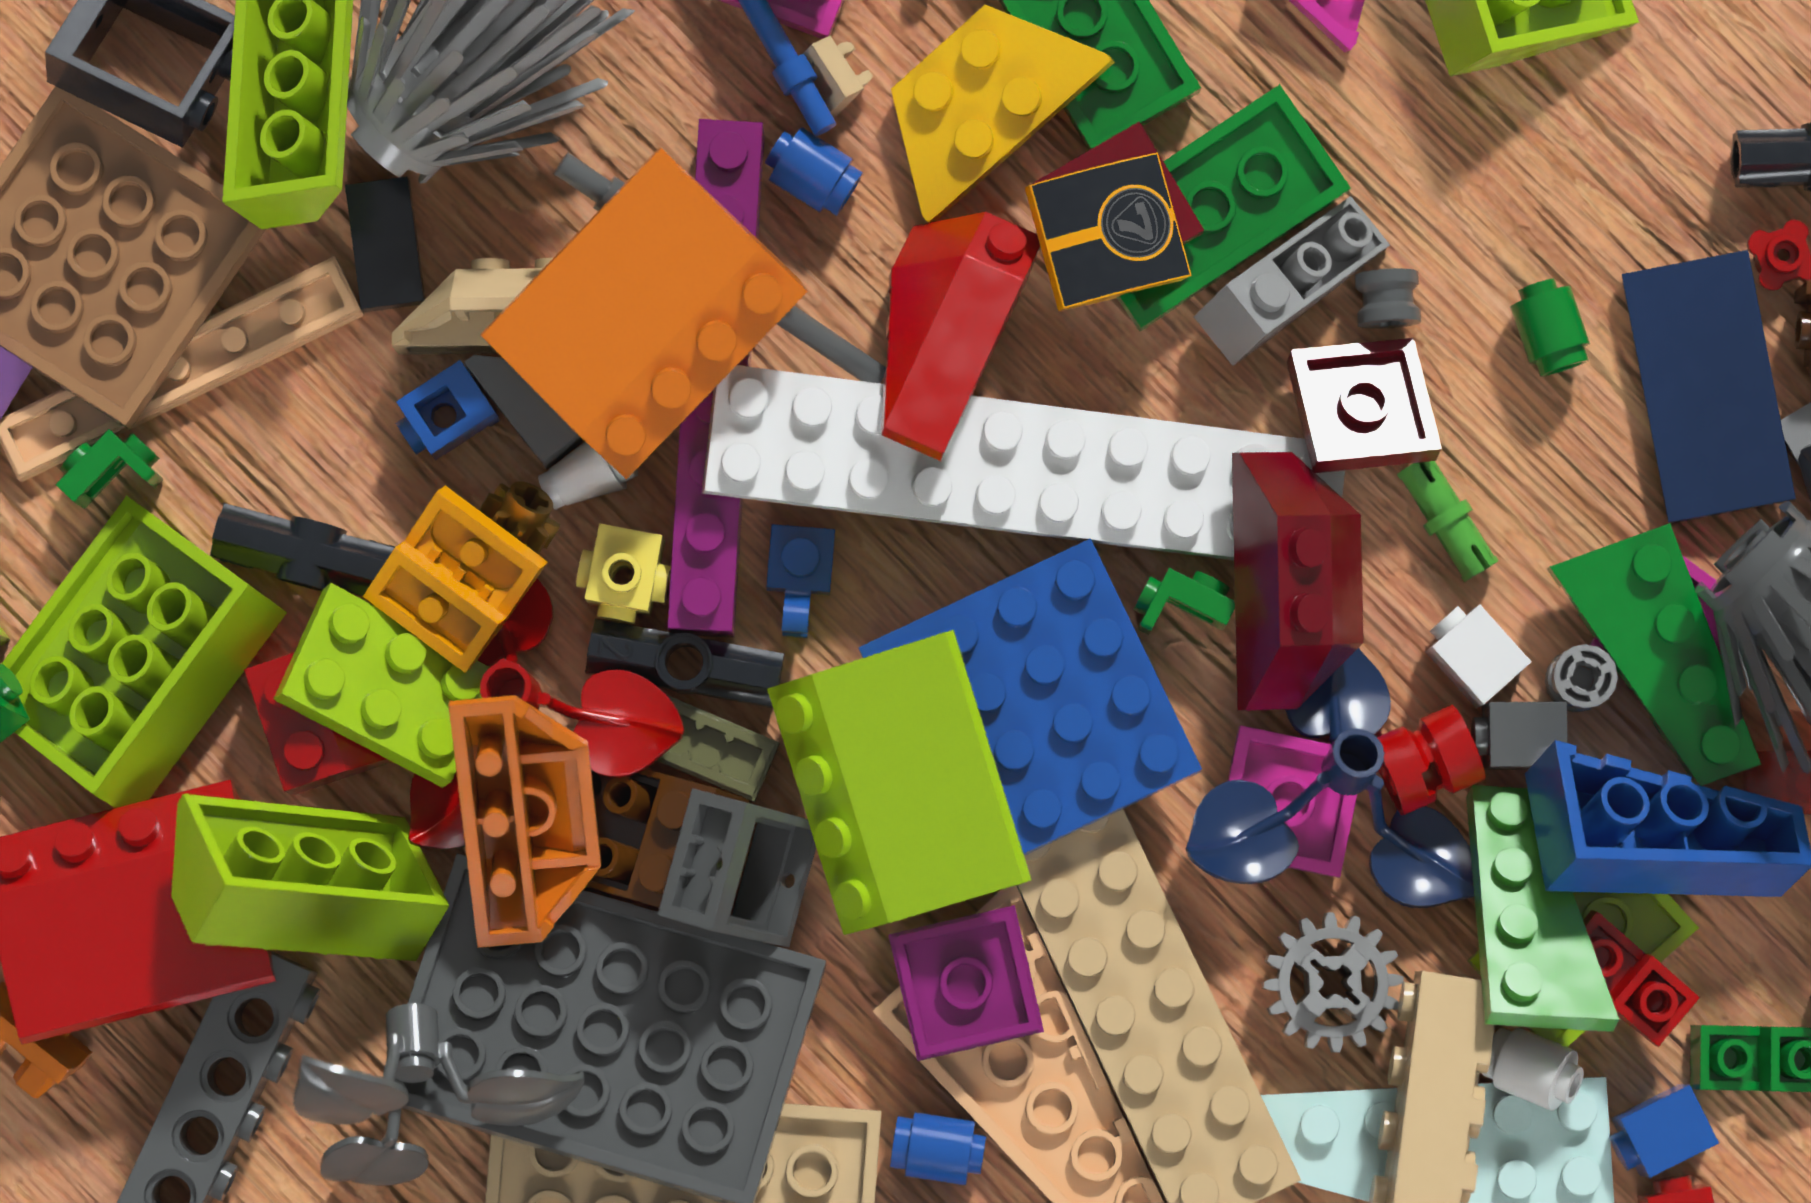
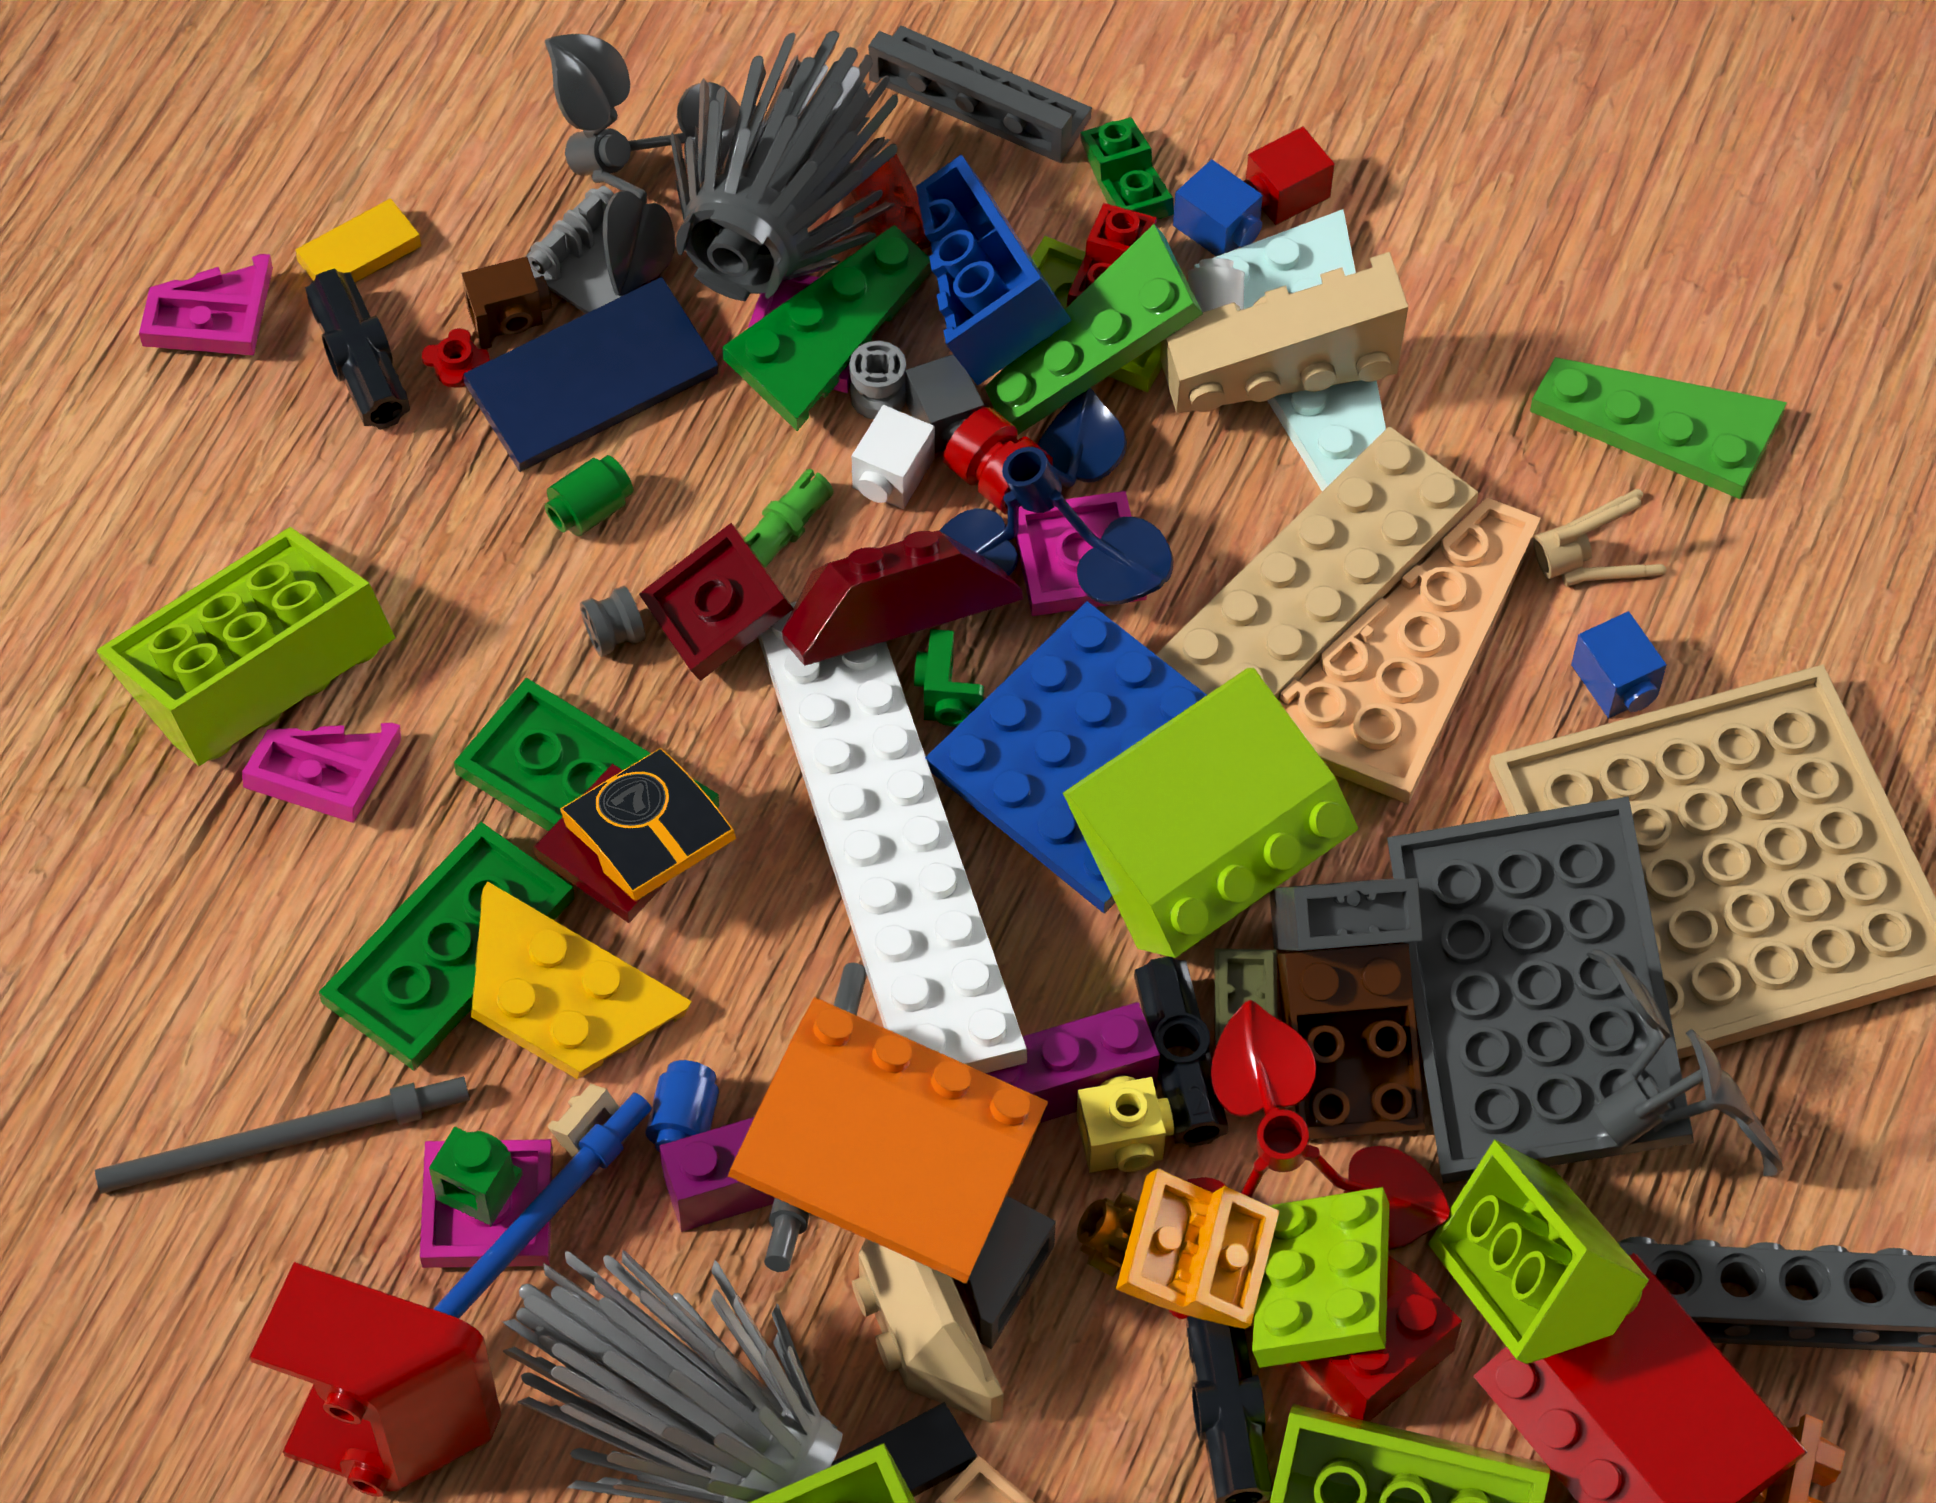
camera: 110 degrees left, 25 degrees down
blue brick [395,360,501,460] -> none
orange wedge [449,695,601,948] -> none
white cone [538,442,638,510] -> none
blue plate [766,524,835,638] -> none
red wedge [881,212,1040,462] -> none
magenta plate [888,905,1044,1061] -> none
blue brick [890,1112,986,1185] -> none
light grey slope [1194,196,1390,366] -> none
light grey gear [1262,912,1404,1053] -> none

